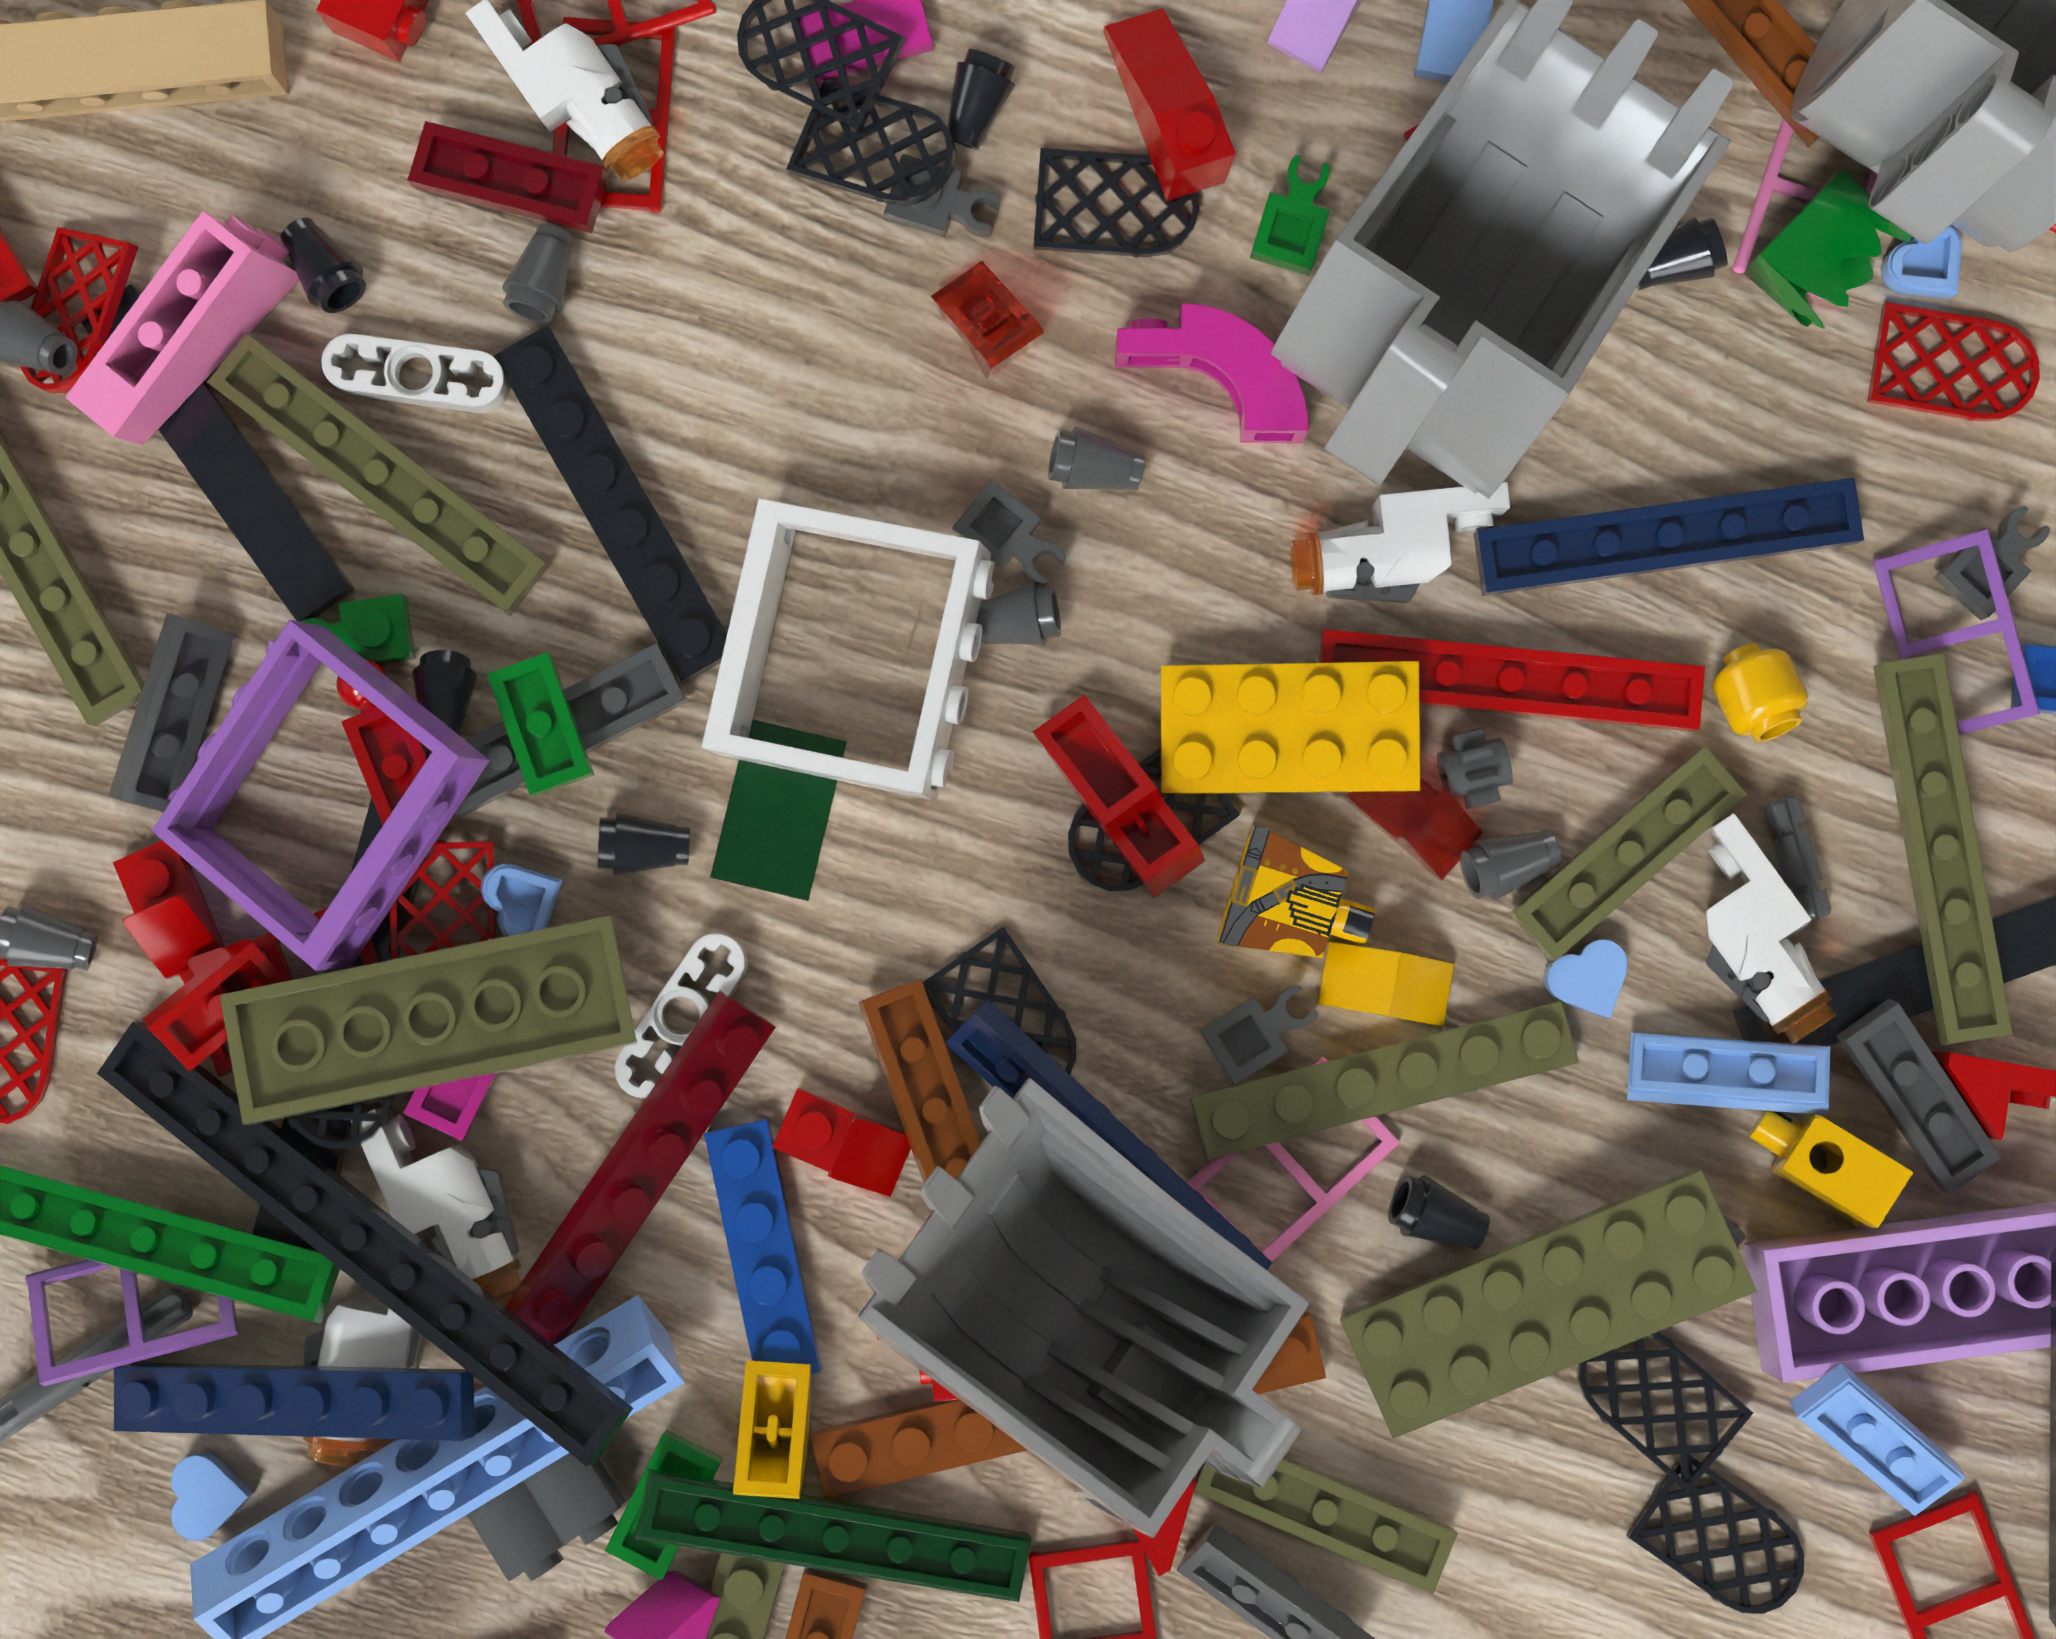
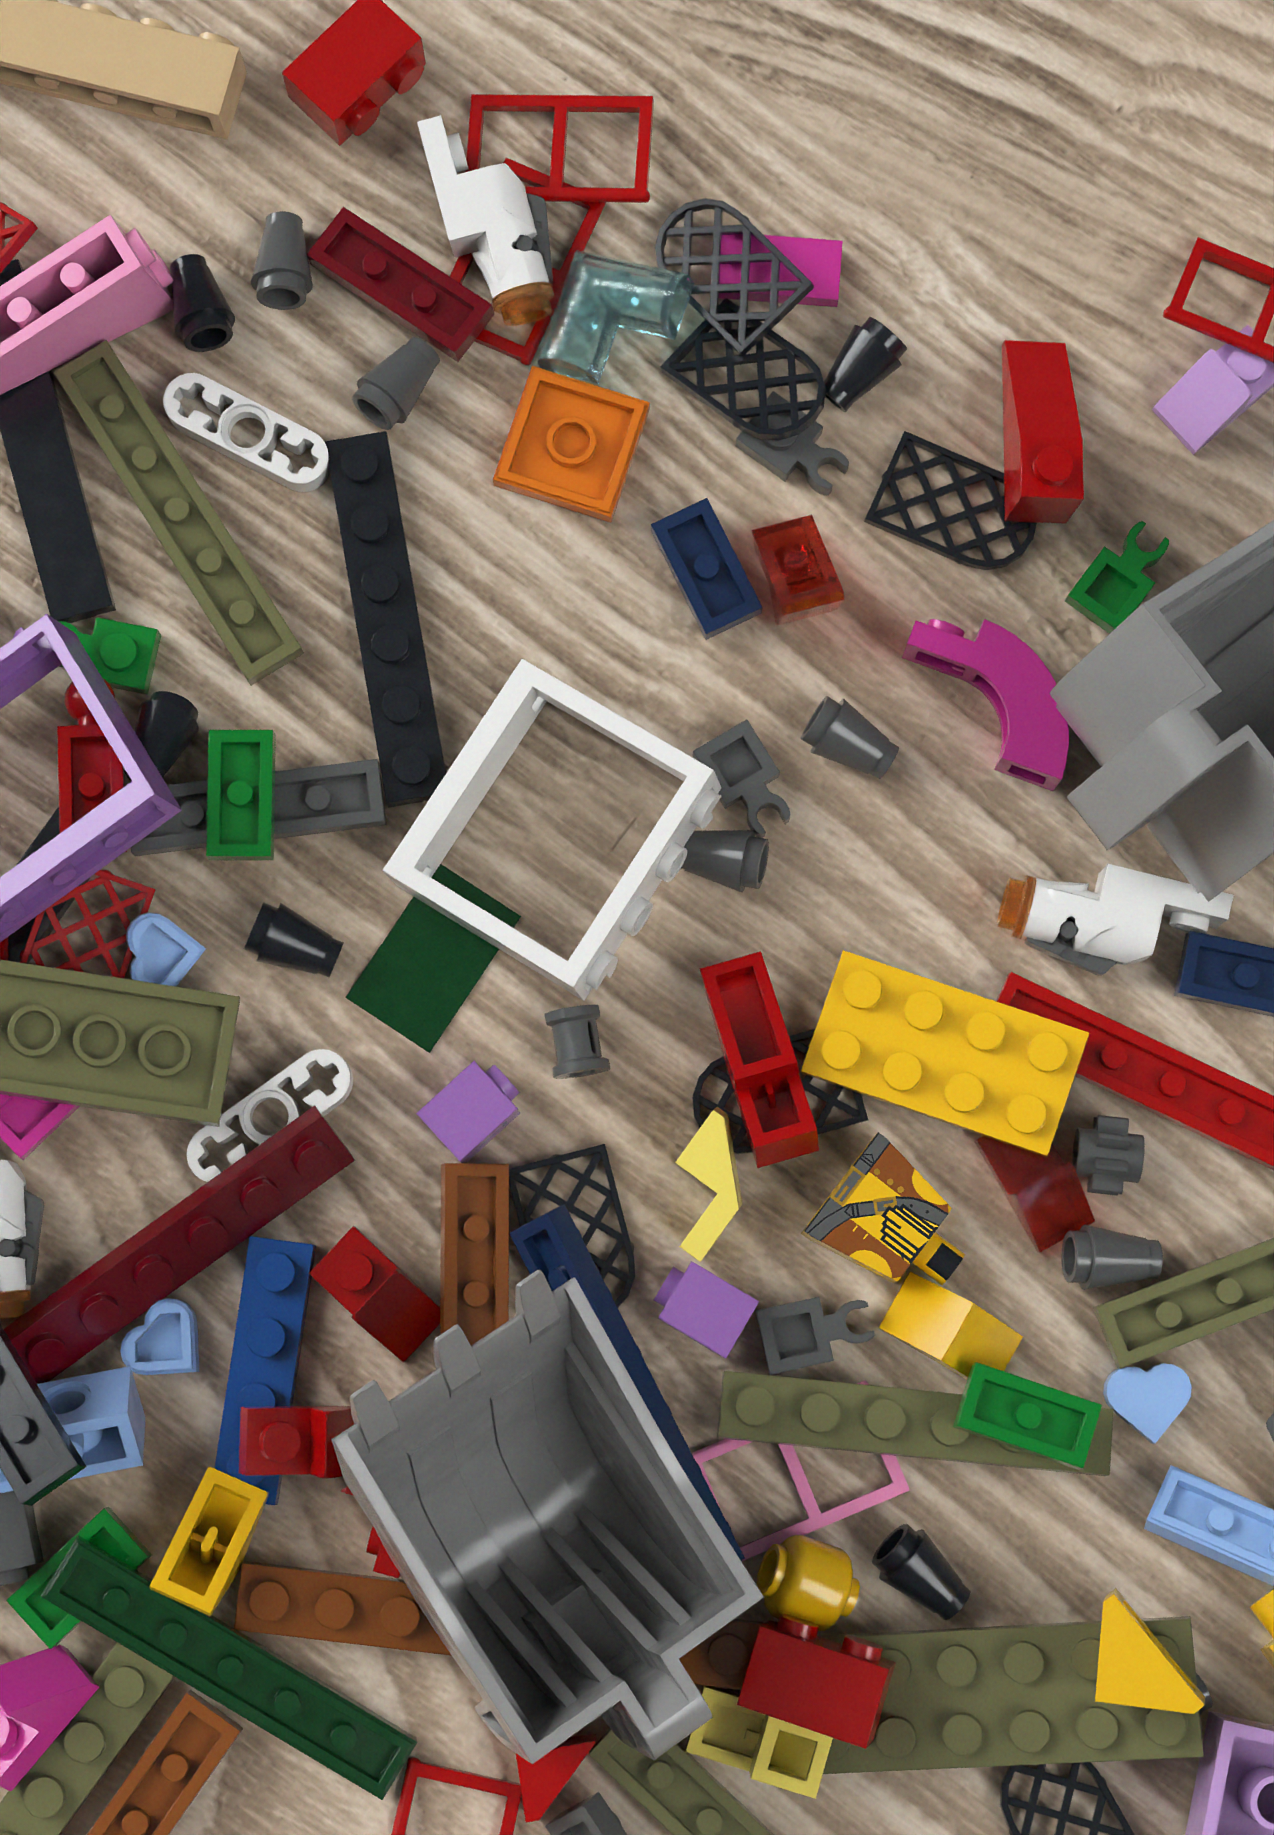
camera: 20 degrees right, 5 degrees down
none -> light blue tile [120,1298,200,1375]
none -> red slope [239,1406,354,1479]
none -> dark grey cone [251,211,313,310]
none -> medium lavender brick [416,1061,520,1163]
none -> orange tile [493,365,650,523]
none -> clear light blue brick [537,250,694,384]
none -> dark grey bush [545,1005,611,1079]
none -> dark blue plate [651,498,763,640]
none -> medium lavender brick [654,1261,759,1359]
none -> light yellow slope [675,1107,743,1262]
none -> light yellow slope [685,1685,833,1799]
none -> red brick [737,1614,896,1749]
none -> yellow head [756,1535,860,1631]
none -> green plate [953,1362,1102,1470]
none -> yellow slope [1095,1588,1205,1714]

